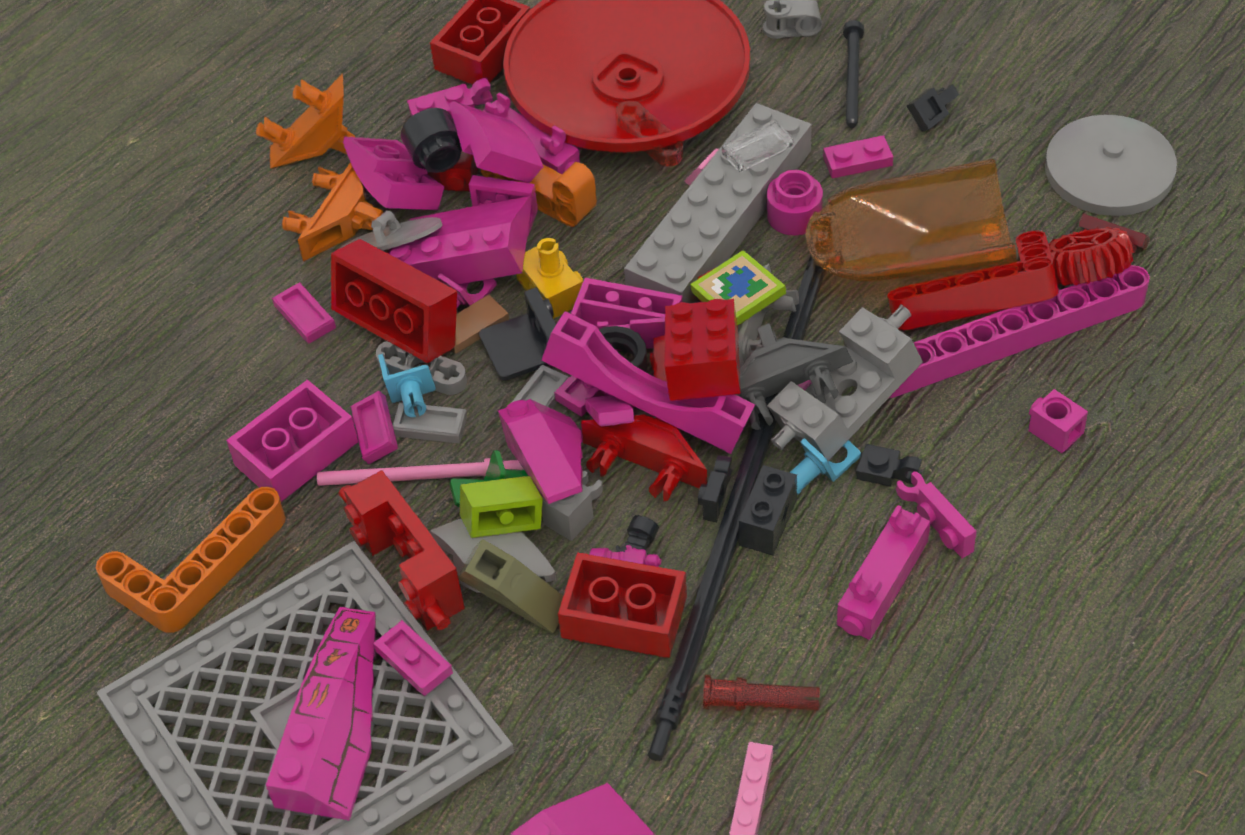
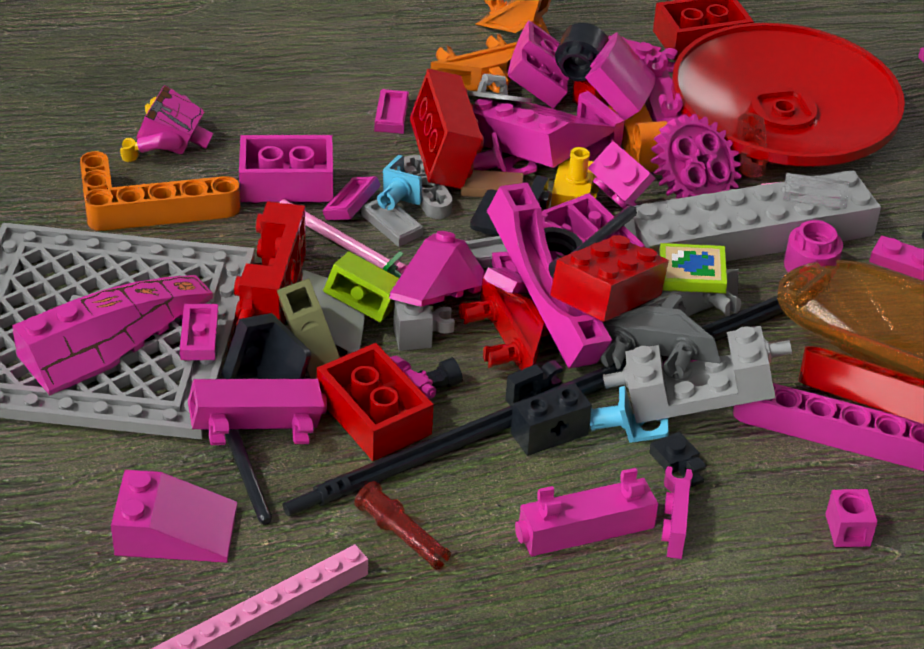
camera: 35 degrees right, 10 degrees down
none -> dark pink torso [120,85,214,162]
none -> dark pink brick [188,379,327,445]
none -> black bracket [221,313,311,379]
none -> black bar [225,429,272,525]
none -> black bar [548,206,637,278]
none -> dark pink bracket [588,141,656,209]
none -> dark pink gear [651,114,741,199]

